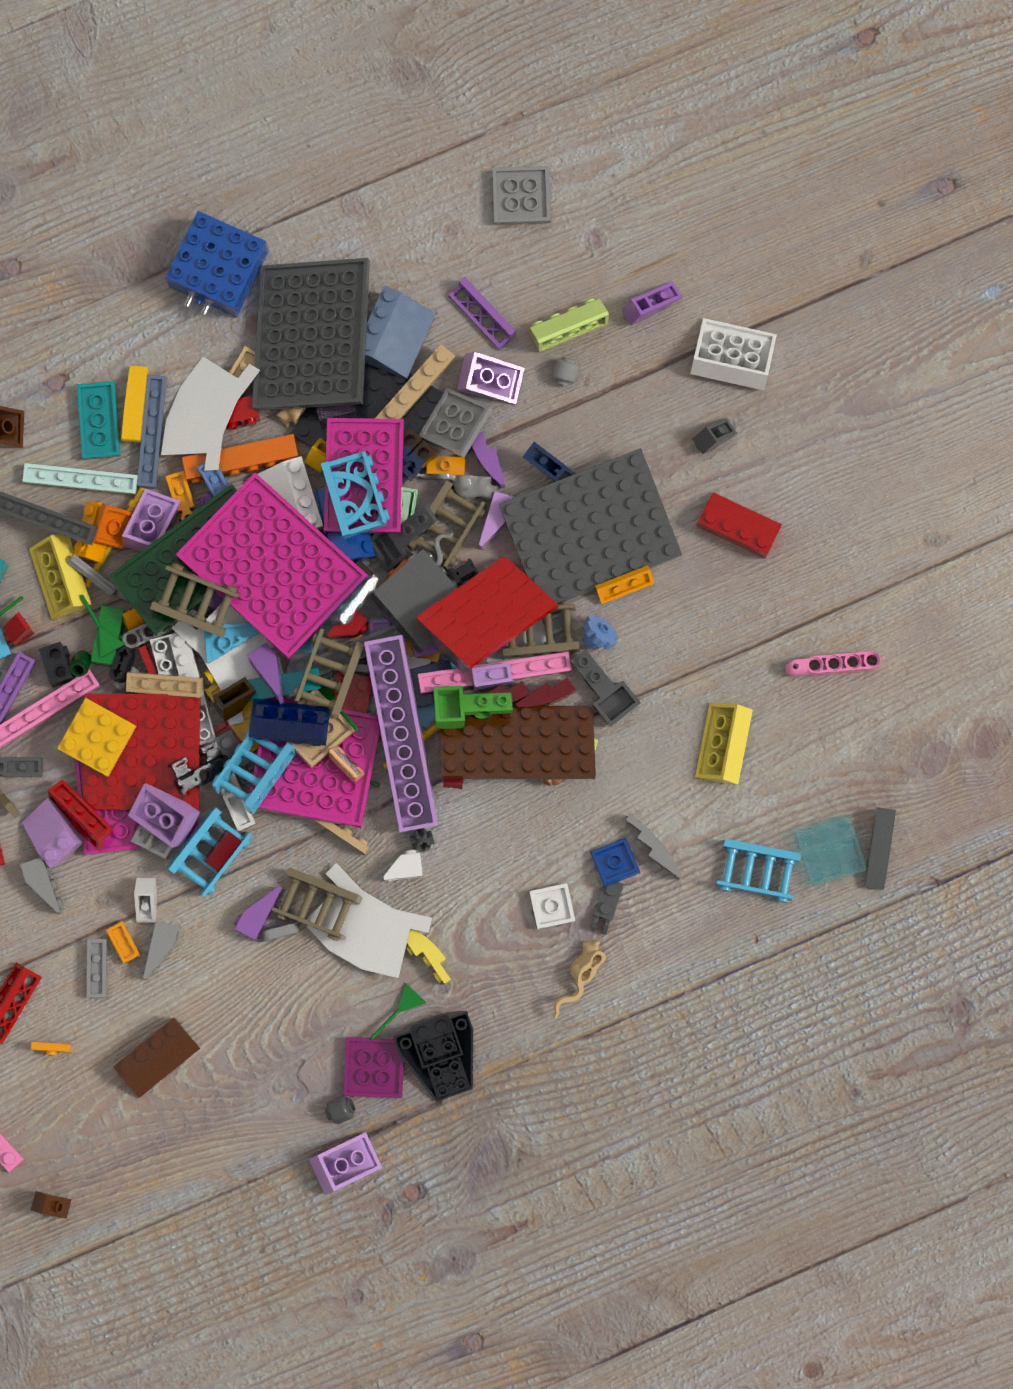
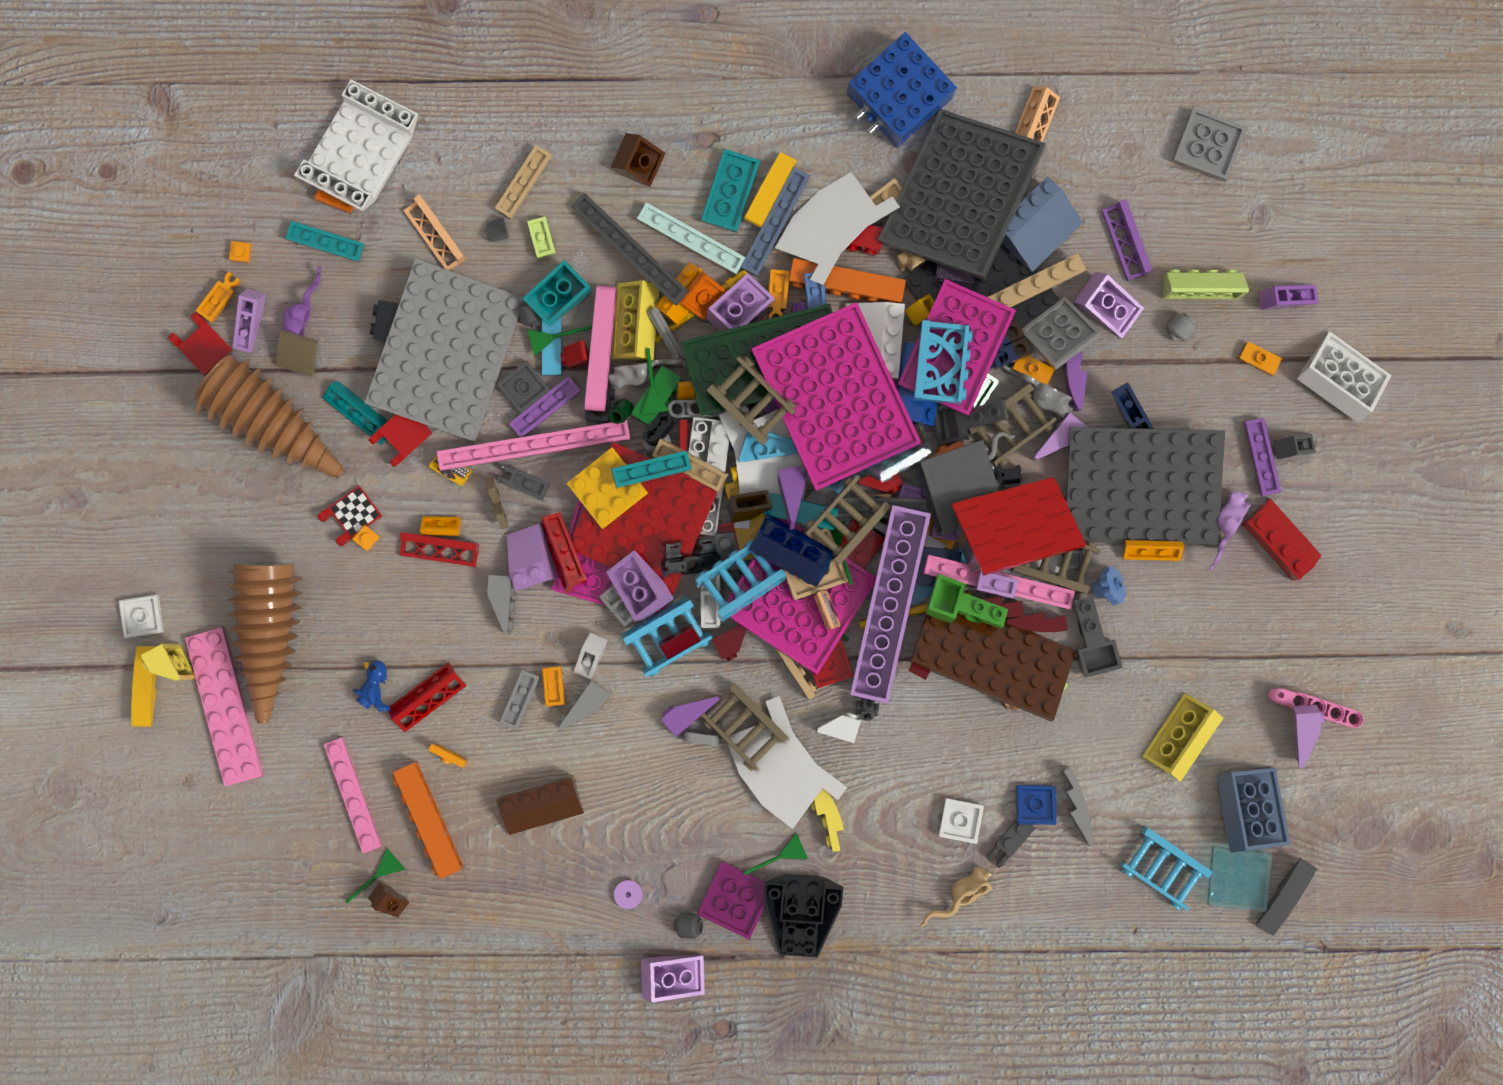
camera: 15 degrees right, 5 degrees up
none -> green piece [345,848,406,903]
none -> orange brick [392,761,464,879]
none -> bright pink beam [585,285,617,411]
none -> light grey animal [608,357,685,389]
none -> teal plate [611,451,692,489]
none -> lavender piece [614,880,643,909]
none -> dark red slope [712,625,747,662]
none -> red plate [812,640,854,689]
none -> light nougat fence [1015,86,1060,142]
none -> lavender animal [1209,492,1251,571]
none -> sand blue slope [1216,768,1290,853]
none -> light orange plate [1238,342,1282,376]
none -> medium lavender plate [1244,418,1281,497]
none -> lavender slope [1293,705,1324,768]

